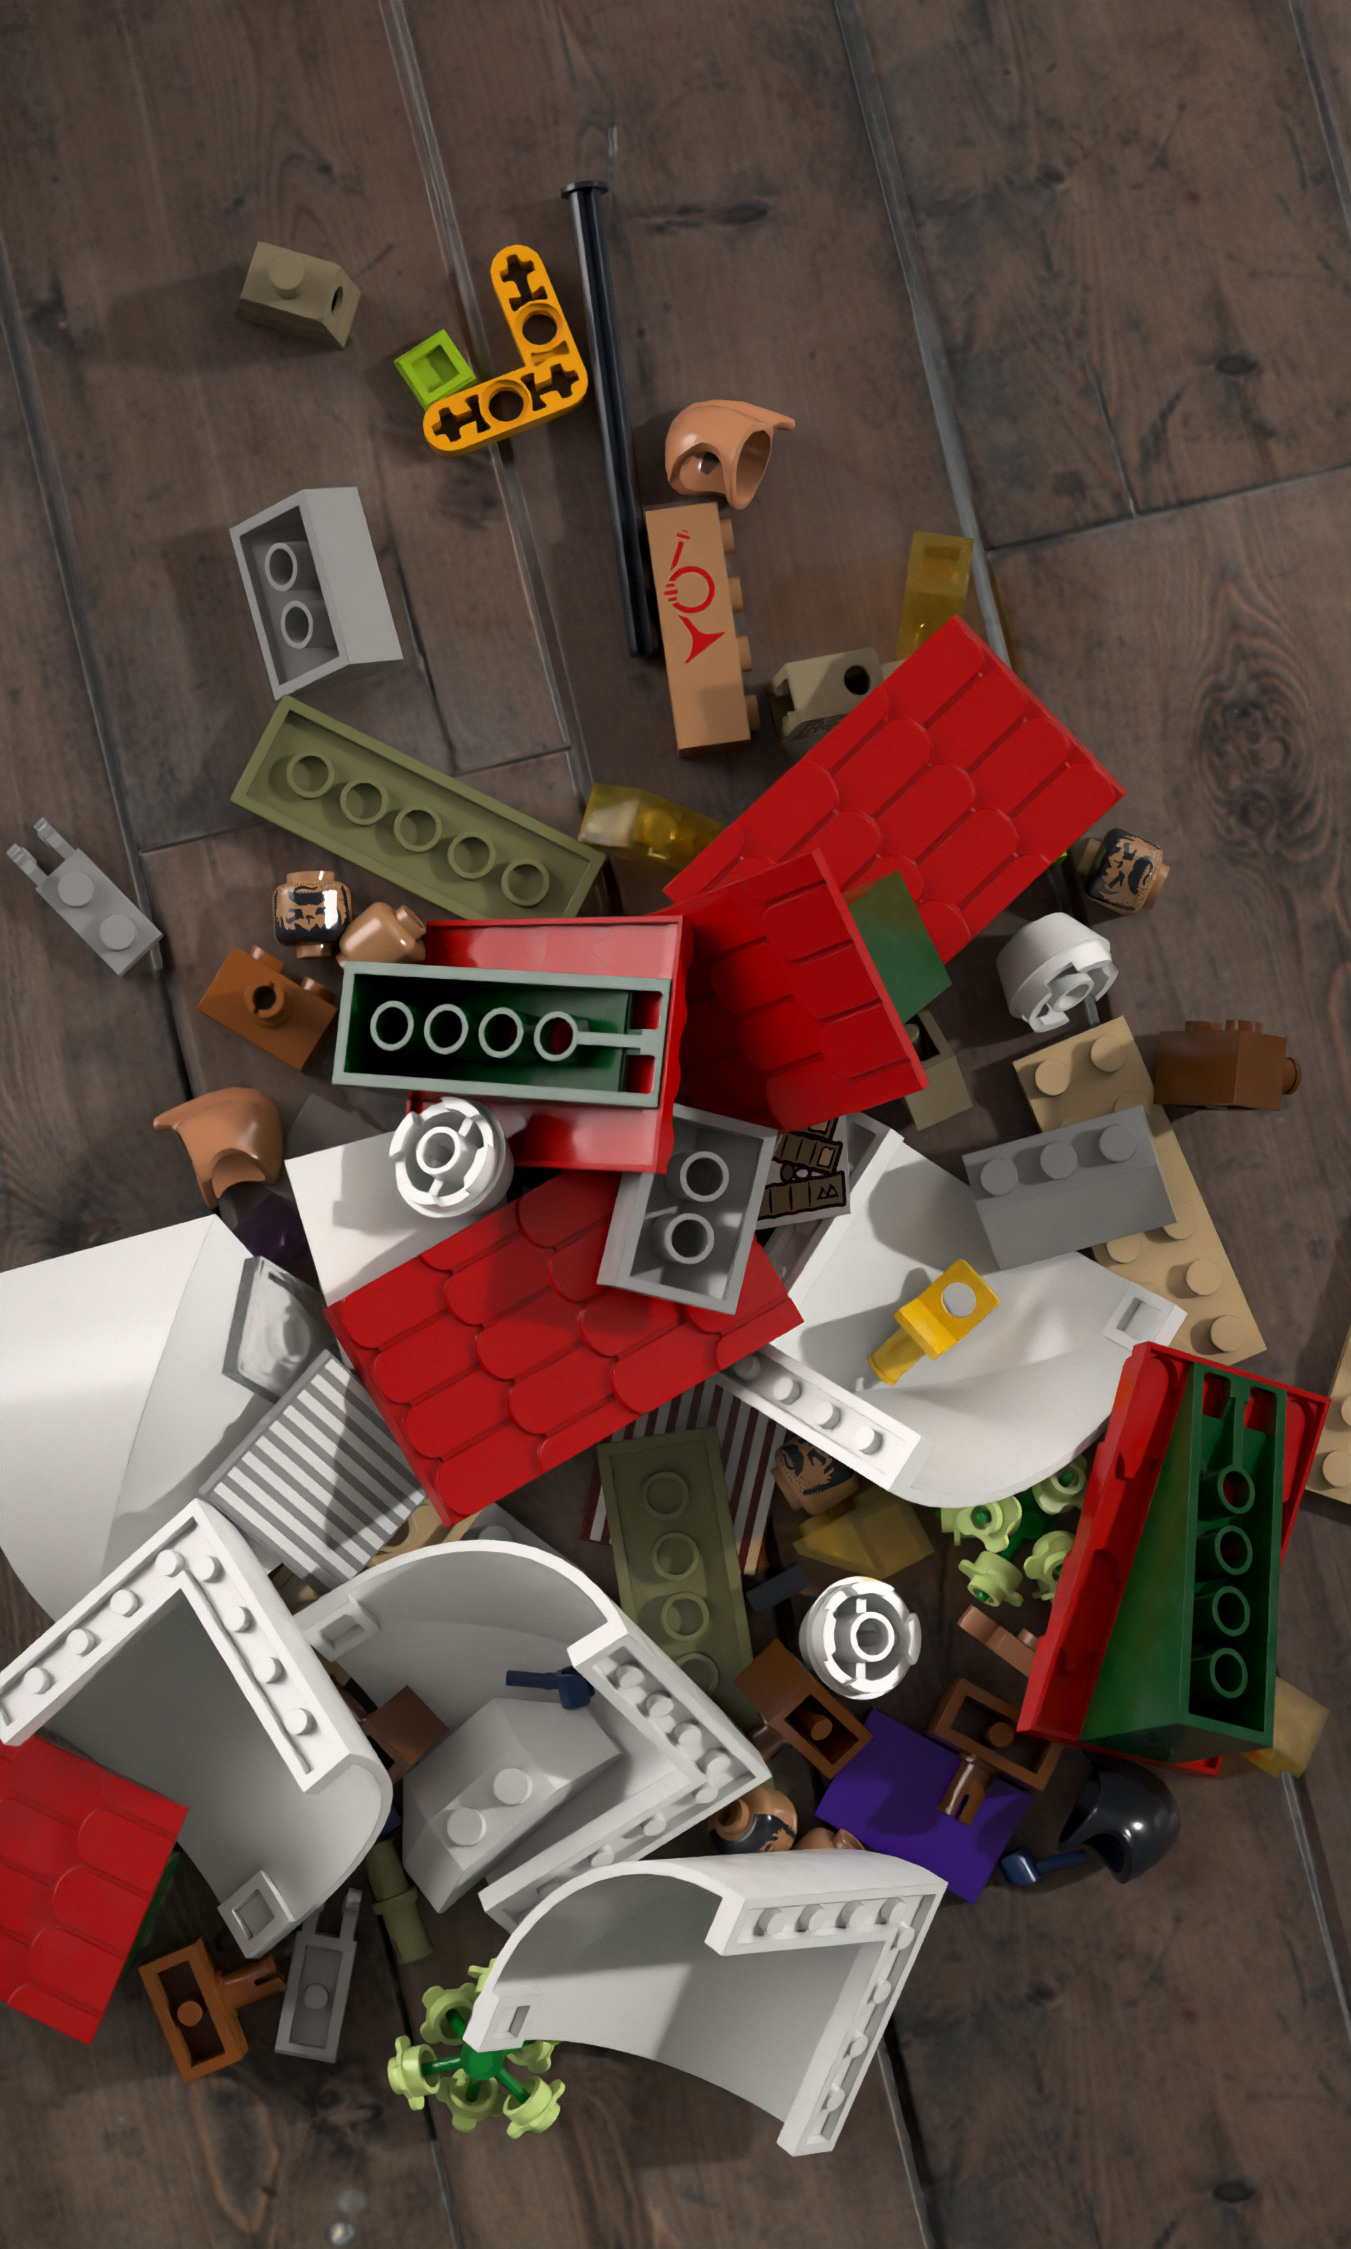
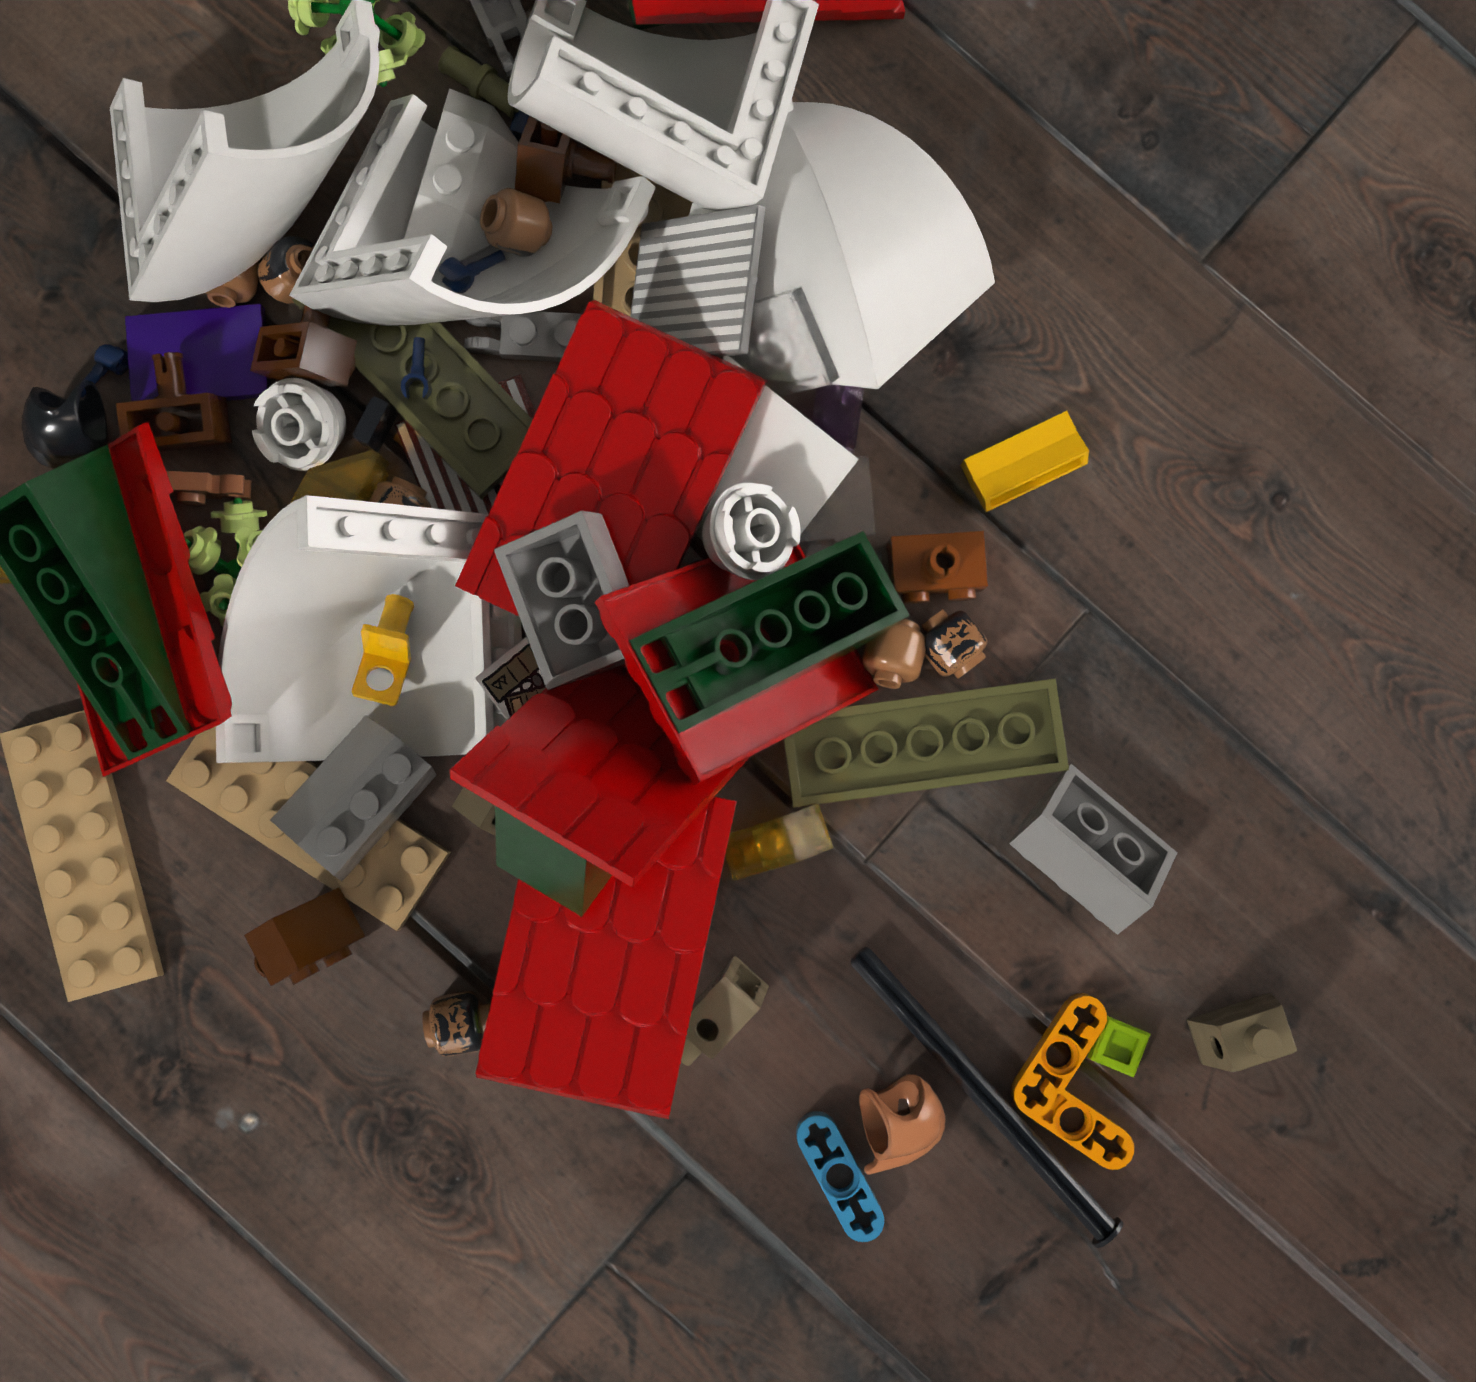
camera: 145 degrees right, 0 degrees up
light grey hinge [6,817,164,977] -> none
nougat piece [153,1087,284,1211] -> none
medium nougat brick [645,501,761,758] -> none
clear yellow slope [894,530,974,661] -> none
white cone [996,912,1118,1032] -> none
none -> dark blue hand [400,337,432,400]
none -> medium nougat head [480,188,553,257]
none -> dark azure beam [796,1111,884,1242]
none -> yellow piece [960,411,1089,512]

